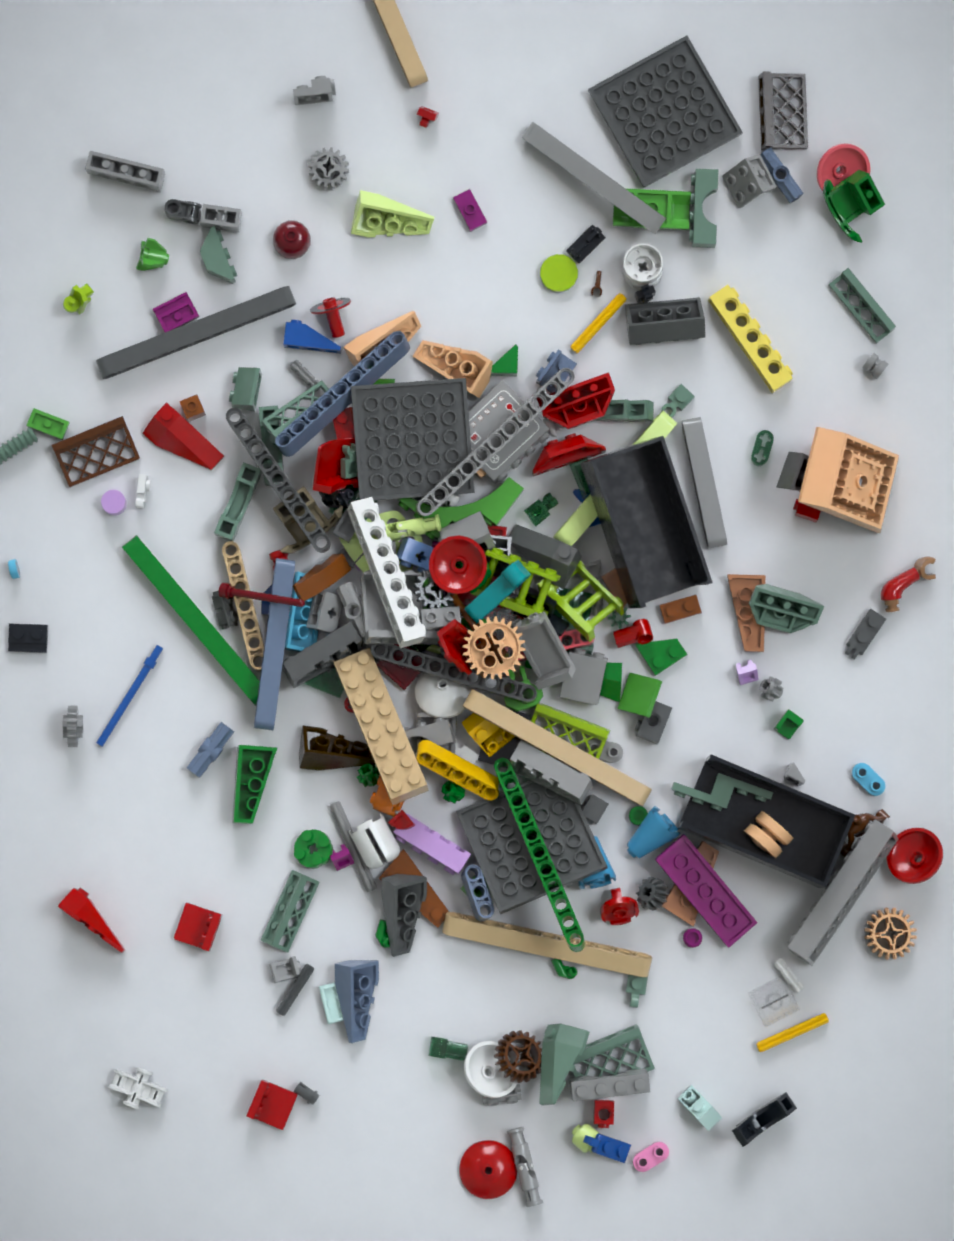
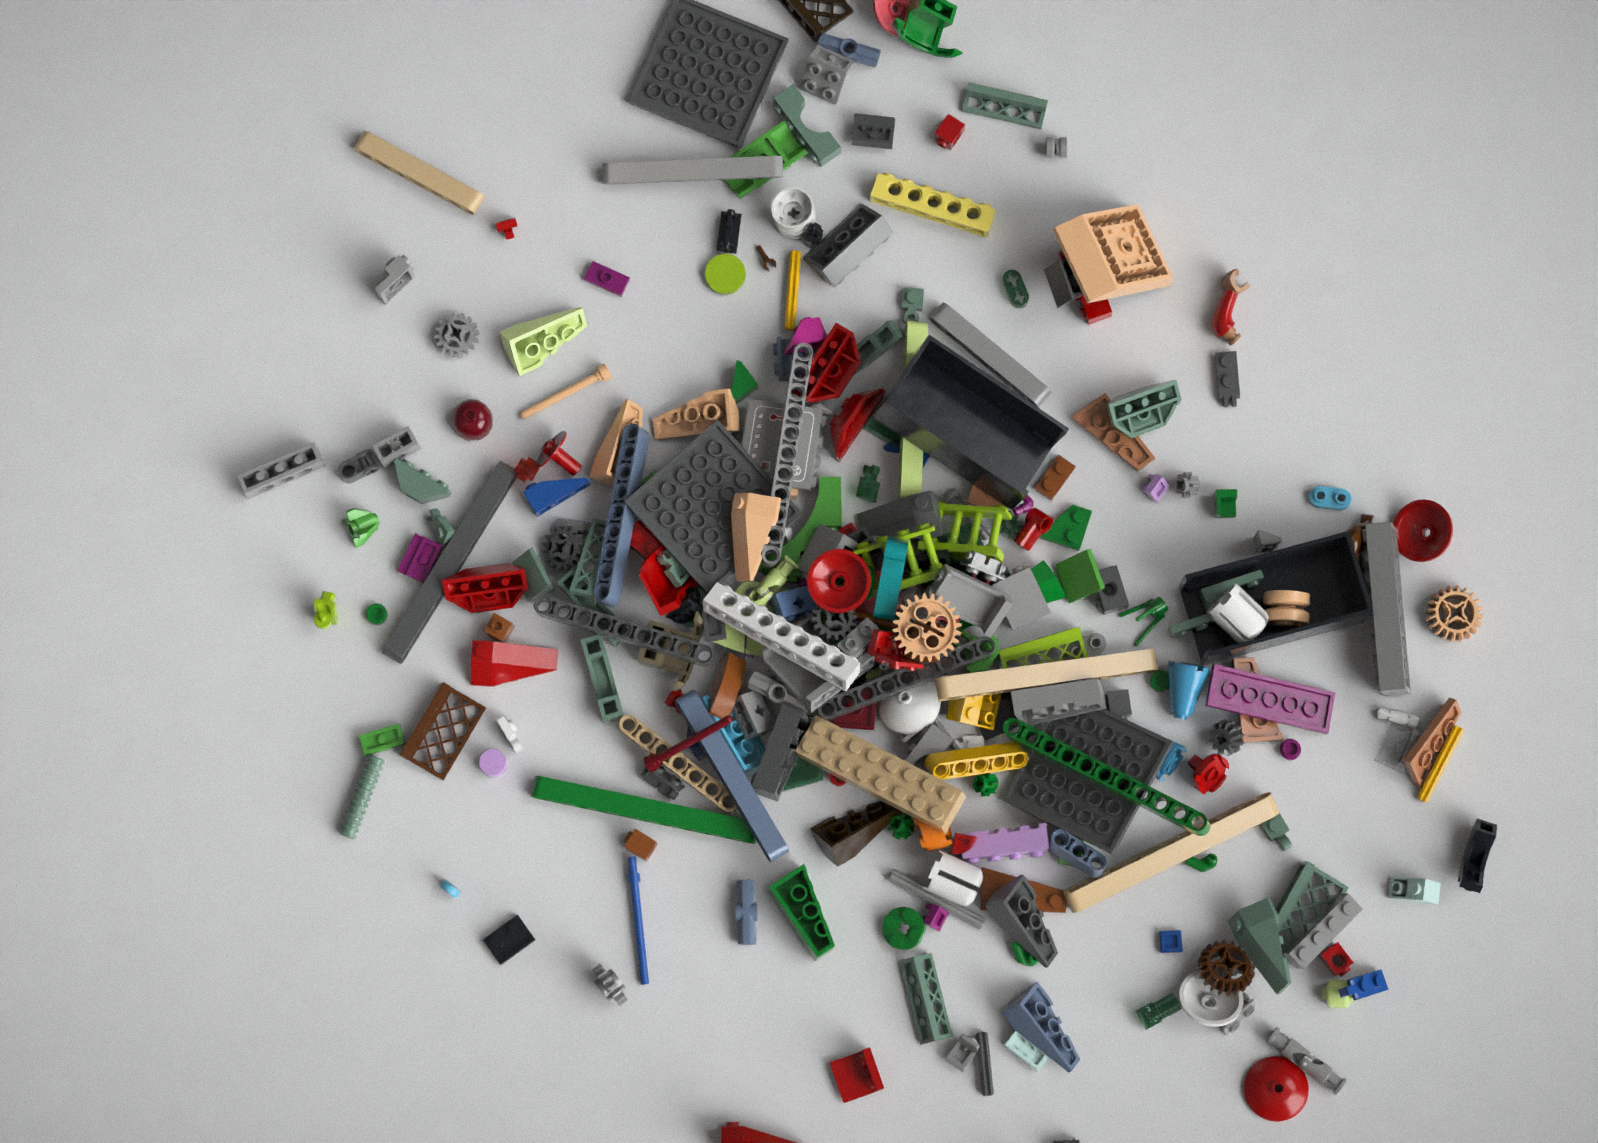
camera: 30 degrees left, 5 degrees down
bright pink plate [633,1142,669,1172] -> none
none -> green tile [366,603,388,625]
none -> sand green plate [426,508,455,546]
none -> red wedge [442,563,528,613]
none -> clear red gear [514,457,540,483]
none -> light nougat piece [520,363,612,419]
none -> dark grey gear [542,525,585,571]
none -> dark orange brick [623,829,658,862]
none -> light nougat wedge [731,493,781,581]
none -> dark pink slope [784,317,827,355]
none -> dark grey bracket [851,113,895,149]
none -> red brick [934,114,965,150]
none -> light grey hinge [960,550,1006,582]
none -> magenta animal [1013,494,1034,516]
none -> green plant [1119,596,1168,646]
none -> blue tile [1159,930,1183,953]
none -> white cylinder [1207,584,1269,643]
none -> nougat wing [1403,697,1461,788]

